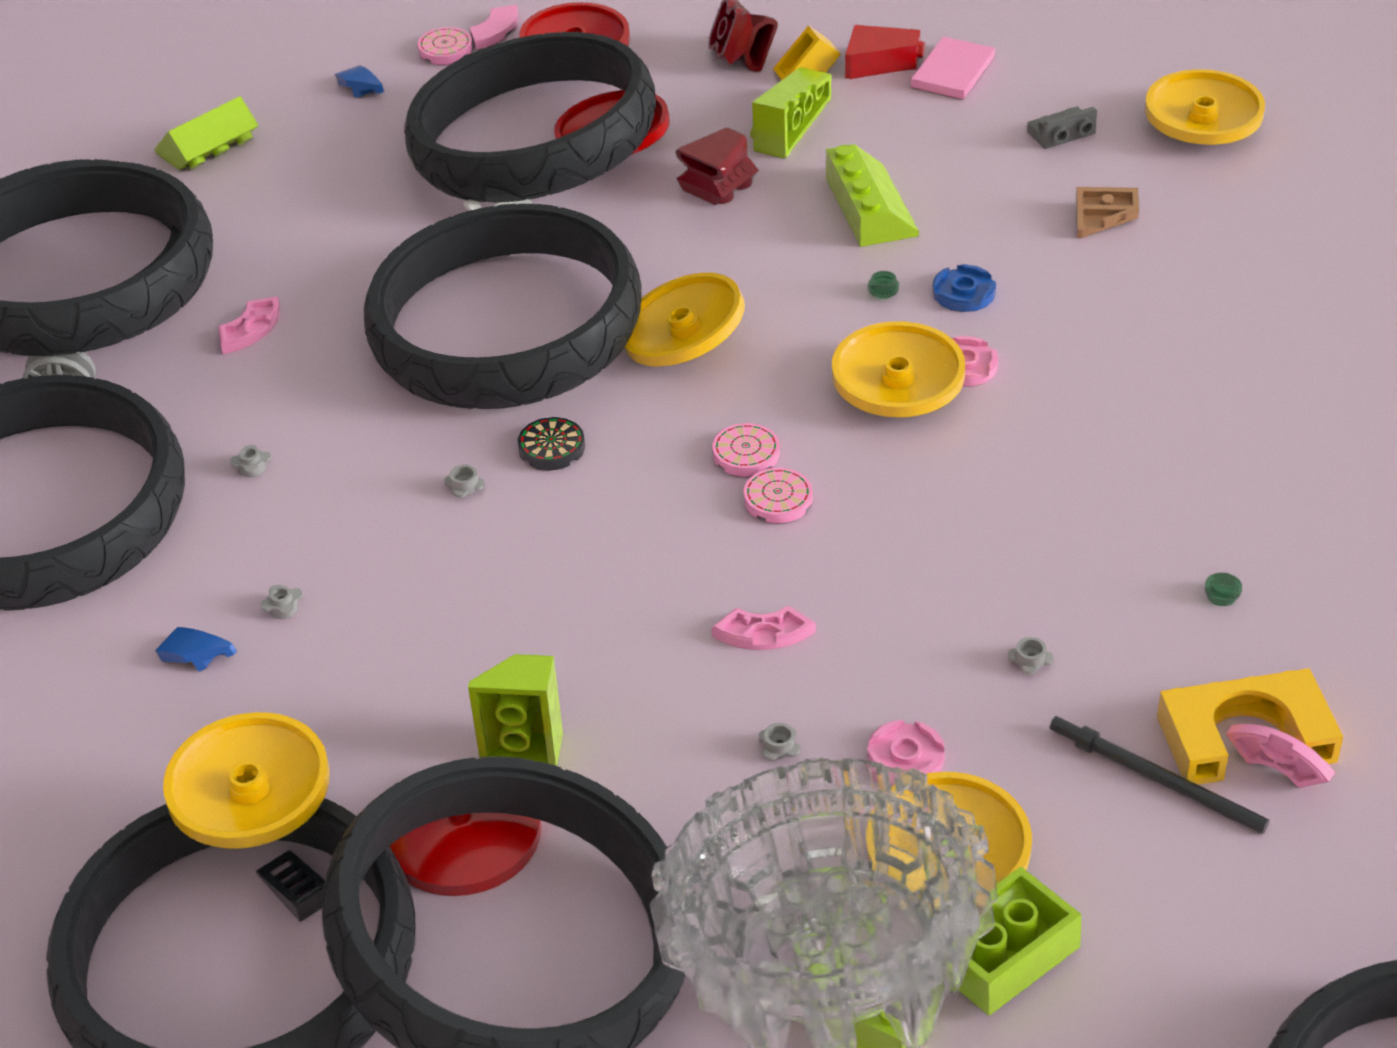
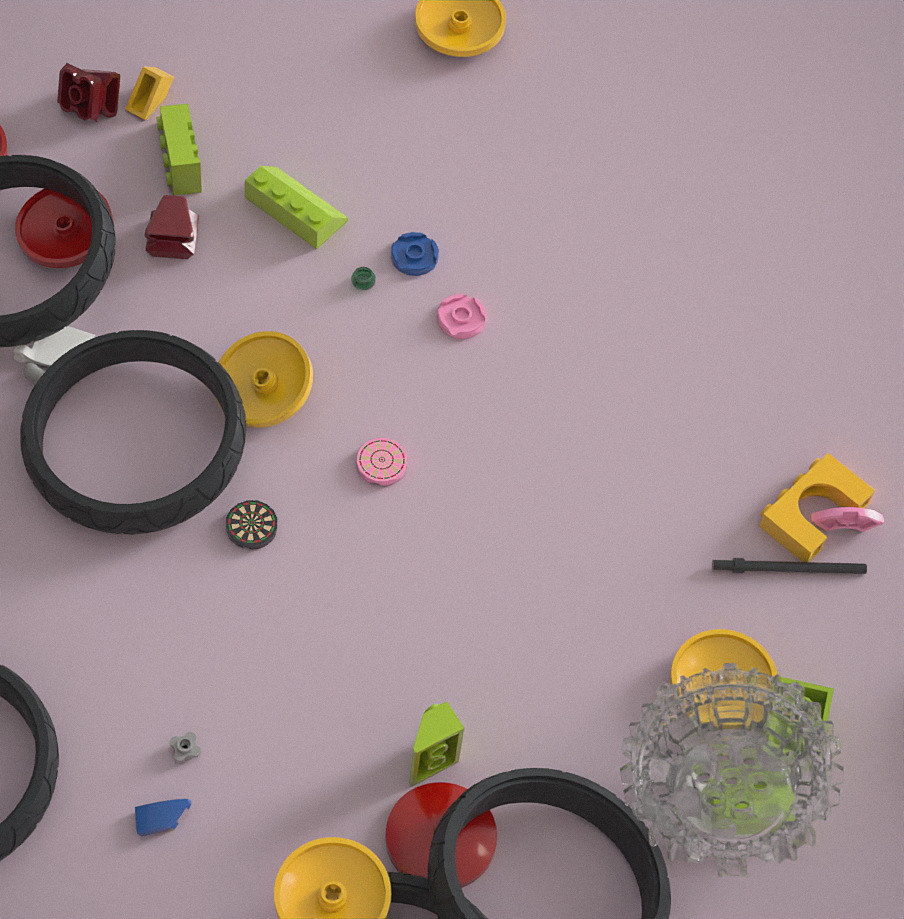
camera: 45 degrees left, 15 degrees up
light grey plate [230,445,271,477] -> none
light grey plate [444,464,485,498] -> none
bright pink tile [711,605,816,650] -> none
bright pink tile [743,468,813,524] -> none
light grey plate [759,723,800,761] -> none
yellow dish [832,321,965,417] -> none
red slope [845,24,925,79] -> none
bright pink tile [867,720,945,786] -> none
bright pink tile [911,36,995,99] -> none
light grey plate [1008,637,1053,675] -> none
dark grey bracket [1027,106,1097,149] -> none
medium nougat wing [1076,187,1139,238] -> none
clear green plate [1204,573,1242,606] -> none

